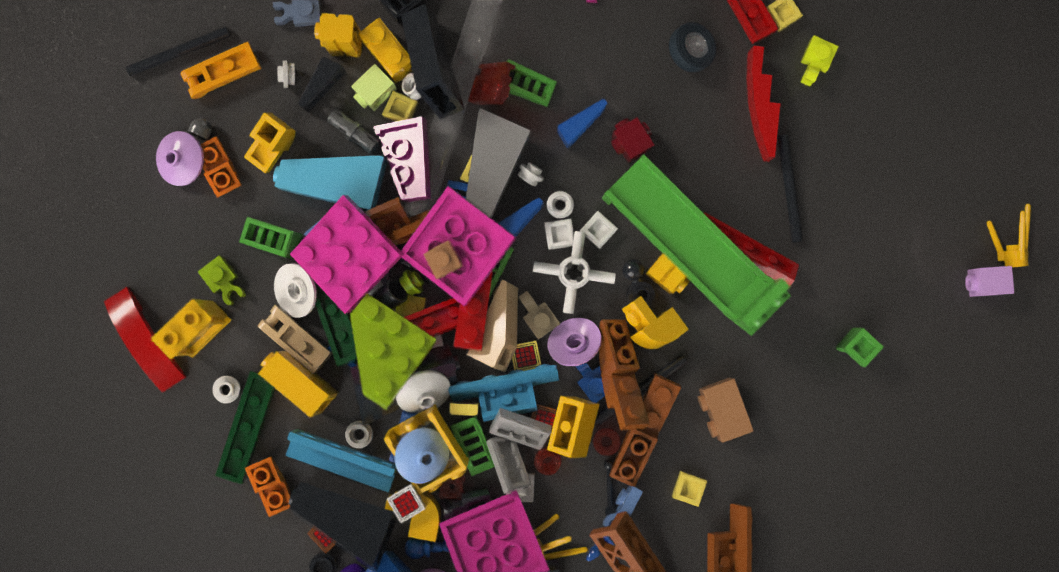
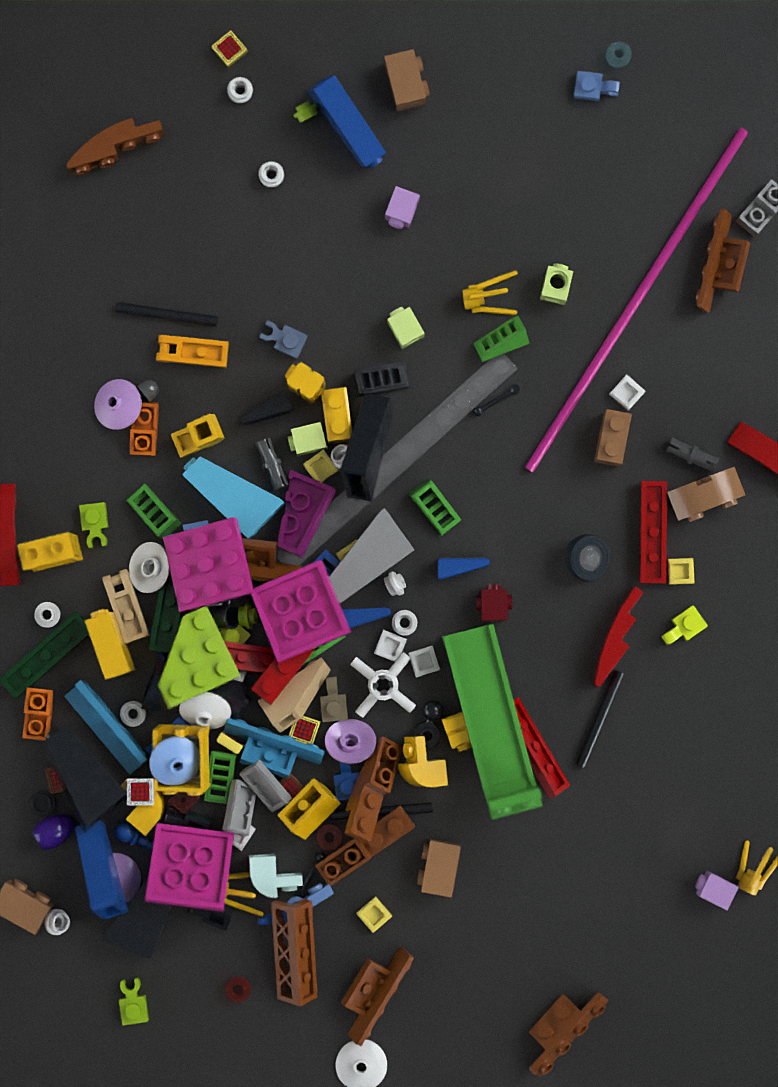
camera: 25 degrees right, 0 degrees up
white plate [277,60,295,88] -> none
medium nougat plate [424,241,463,279] -> none
clear red plate [468,61,515,105] -> none
clear red plate [534,448,562,475] -> none
bright green panel [835,328,884,367] -> none
none -> light aqua brick [249,853,303,898]
none -> dark orange bracket [529,992,609,1077]

